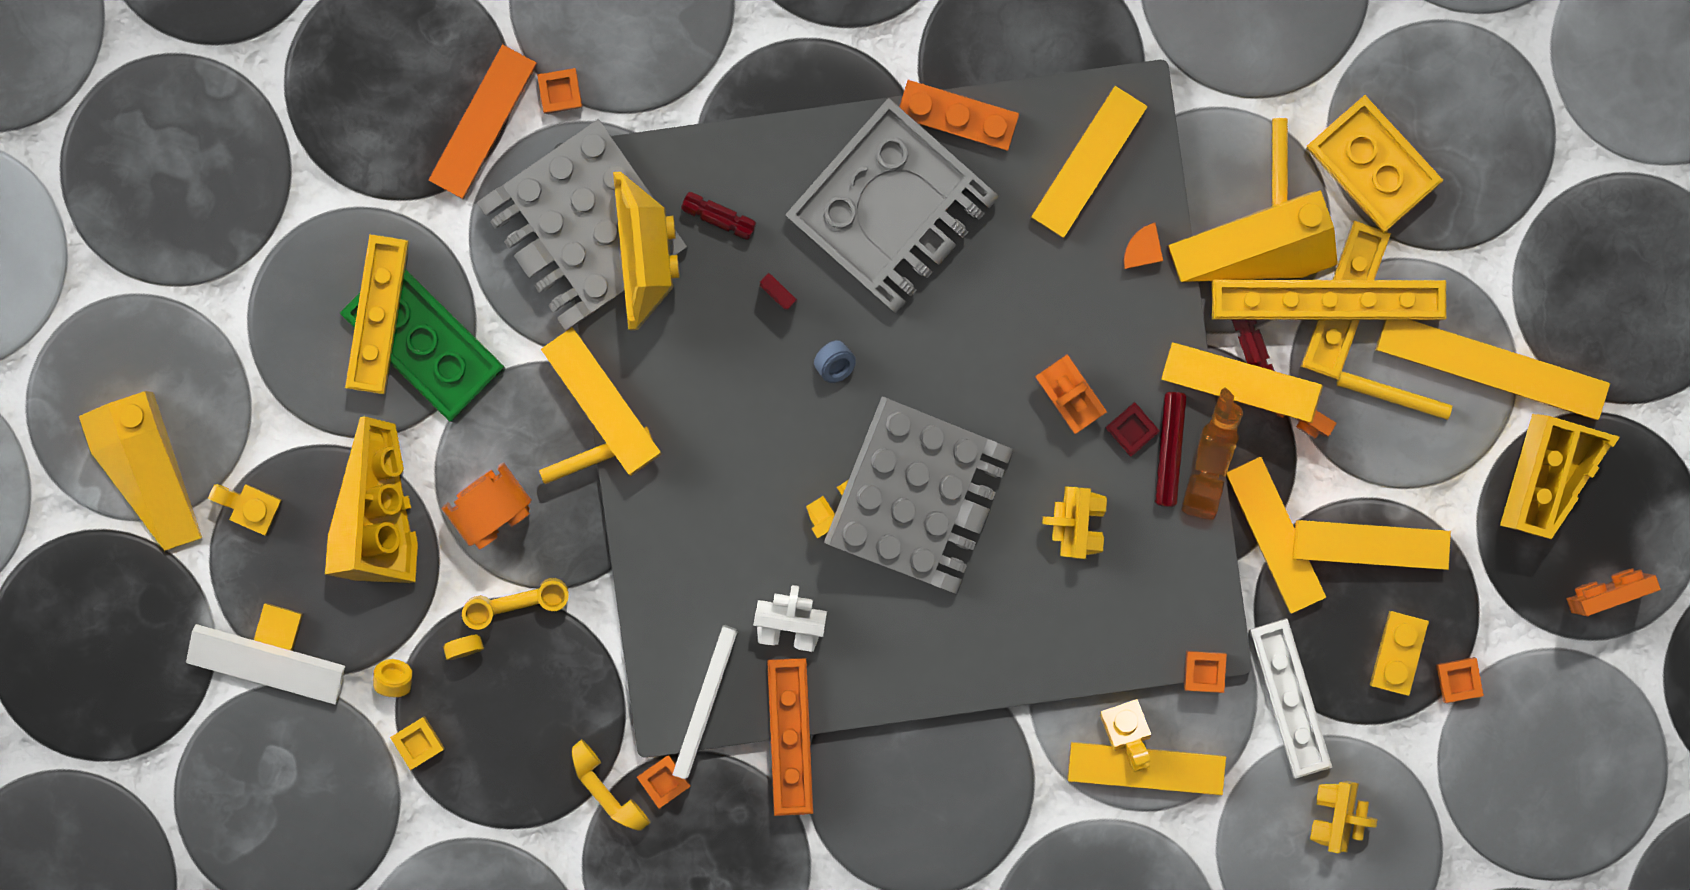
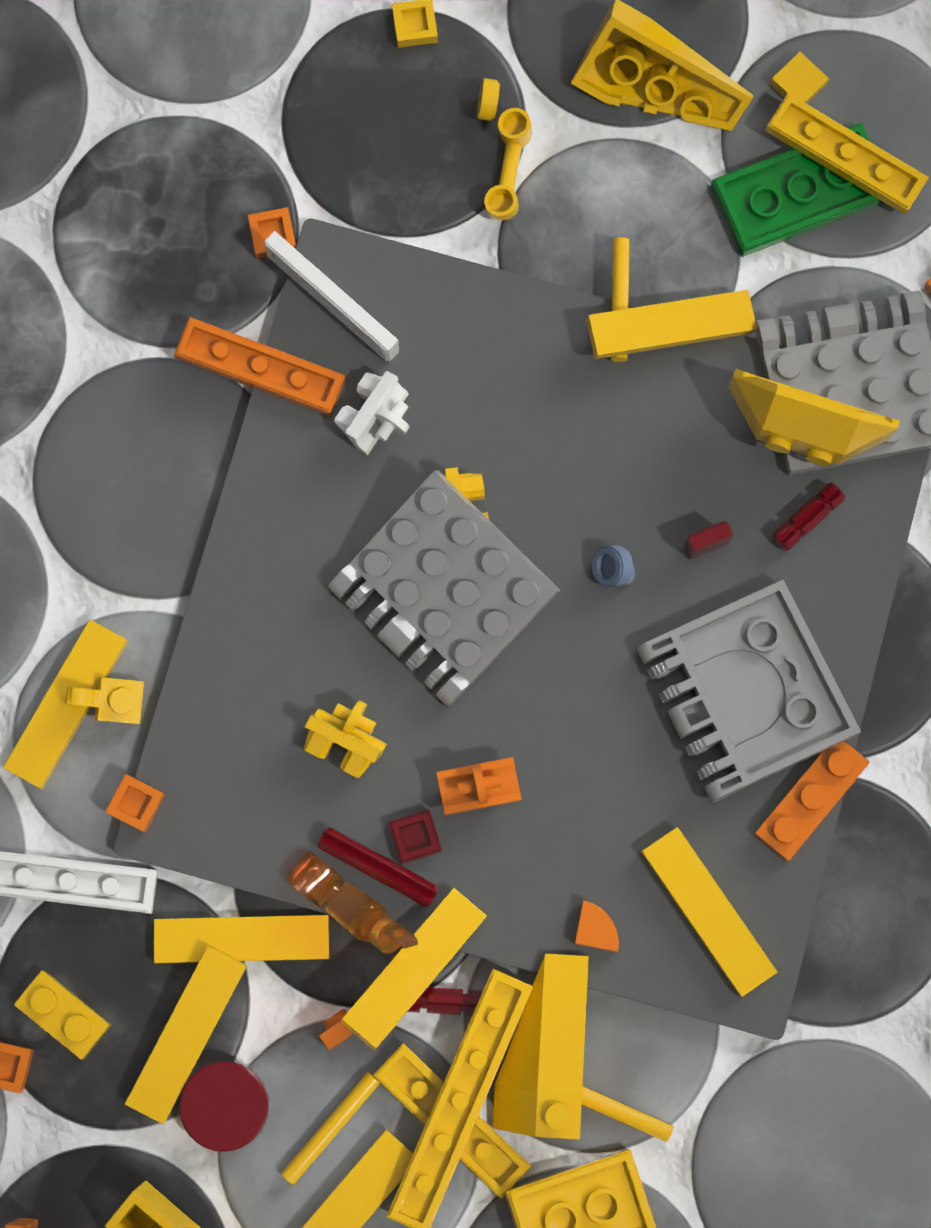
camera: 110 degrees right, 10 degrees down
yellow tile [373,659,412,697] -> none
orange brick [441,462,532,550] -> none
yellow bar [572,739,651,831] -> none
none -> dark red tile [180,1061,269,1152]
none -> yellow tile [770,52,829,104]

